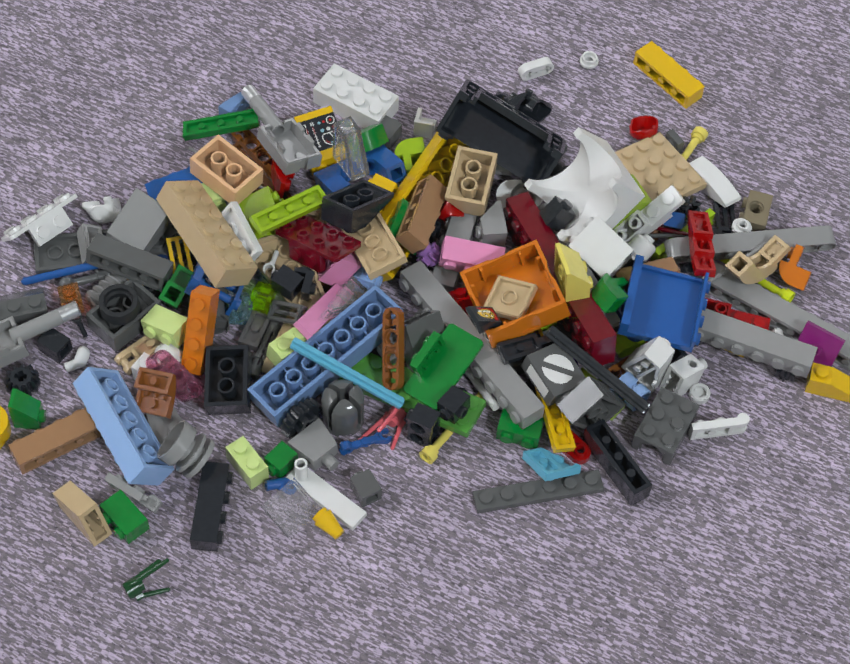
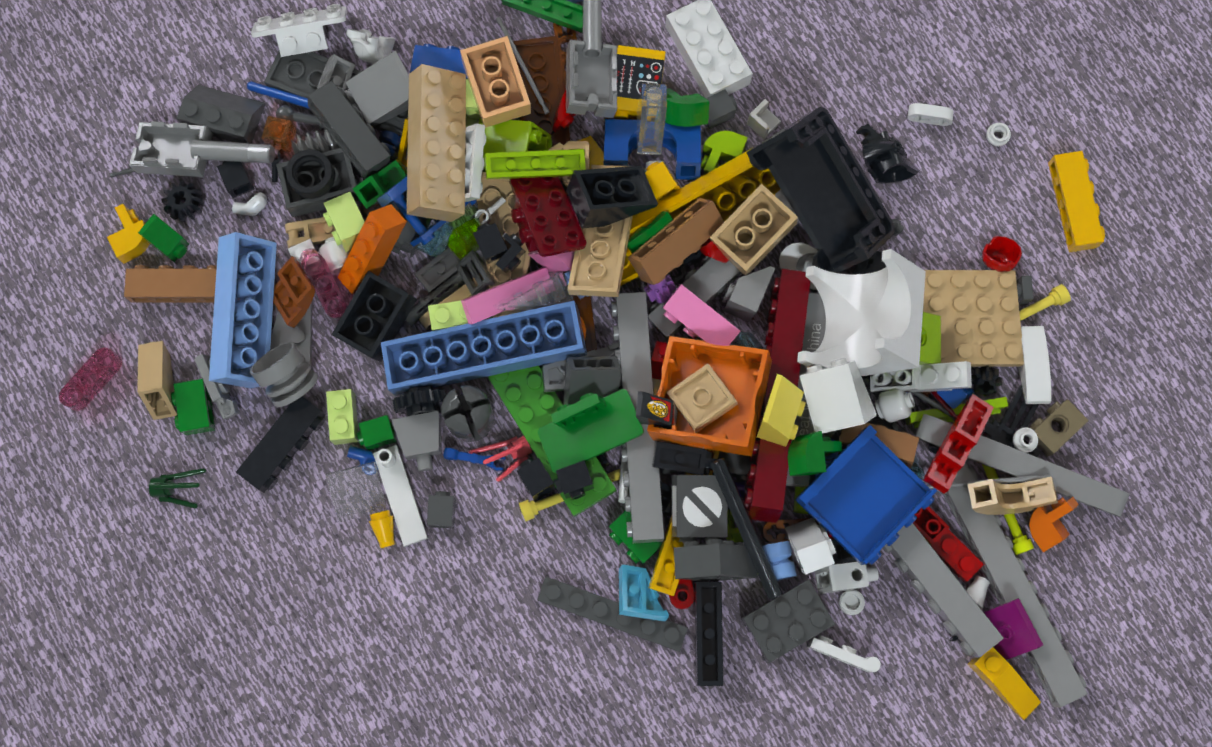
camera: 35 degrees right, 20 degrees up
medium azure axle [290,338,405,409] -> none
dark orange beam [382,307,404,391] -> none
black brick [539,196,576,232] -> none
none -> clear pink beam [59,348,122,411]

